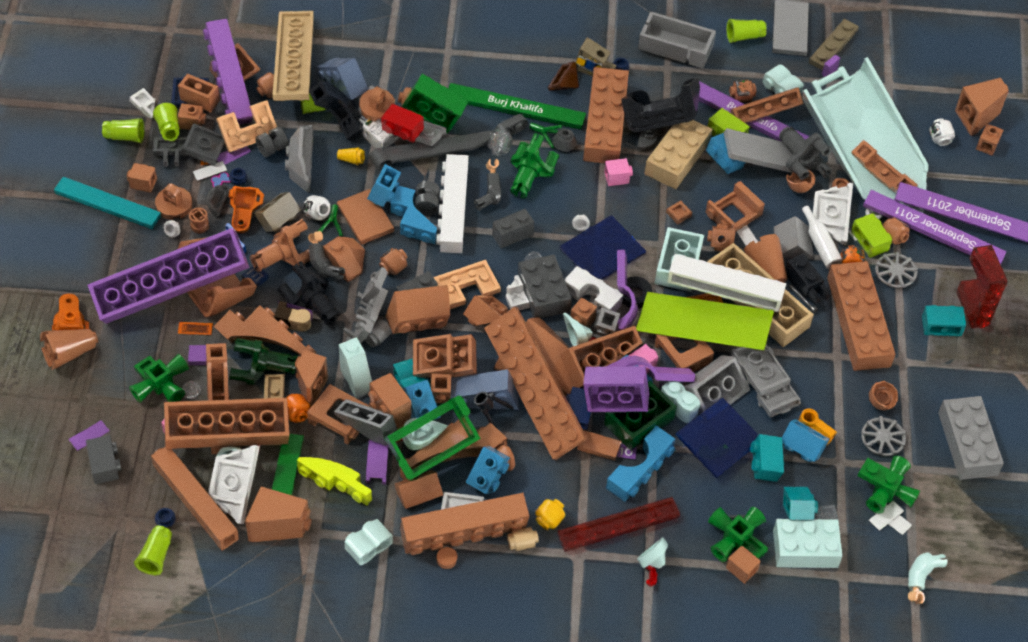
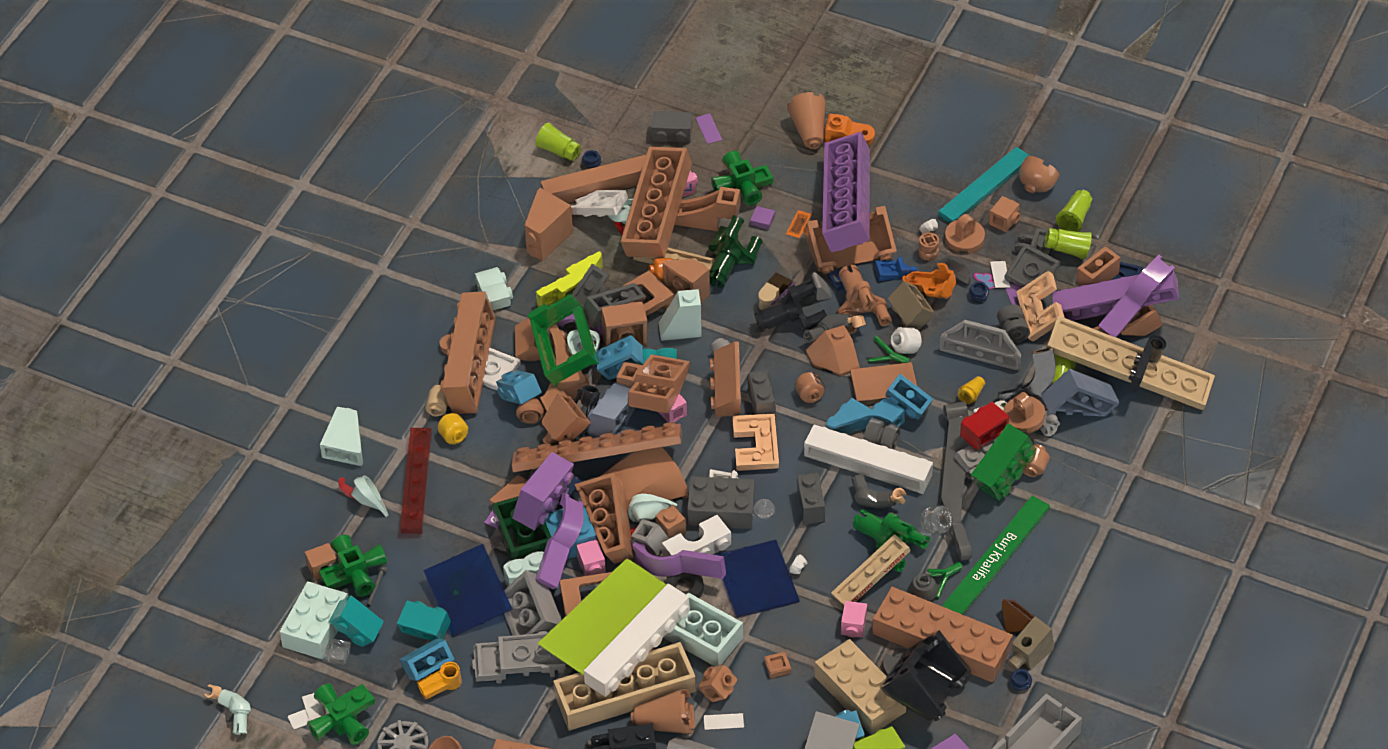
camera: 115 degrees right, 5 degrees down
white slope [129,88,155,119] -> none
nougat brick [177,103,206,130] -> none
nougat arch [214,305,317,356] -> none
green tile [272,434,304,495] -> none
light grey piece [343,267,388,344] -> none
nougat slope [463,295,508,326] -> none
dark azure arch [606,426,675,502] -> none
nougat window [705,181,765,232] -> none
none -> light aqua slope [320,407,363,466]
none -> nougat torso [542,394,591,446]
none -> dark grey hinge [572,264,611,305]
none -> light grey slope [812,272,832,301]
none -> tan plate [831,534,911,606]
none -> nougat cylinder [1019,156,1060,193]
none -> medium lavender piece [1098,255,1175,338]
none -> black plate [1128,335,1167,392]

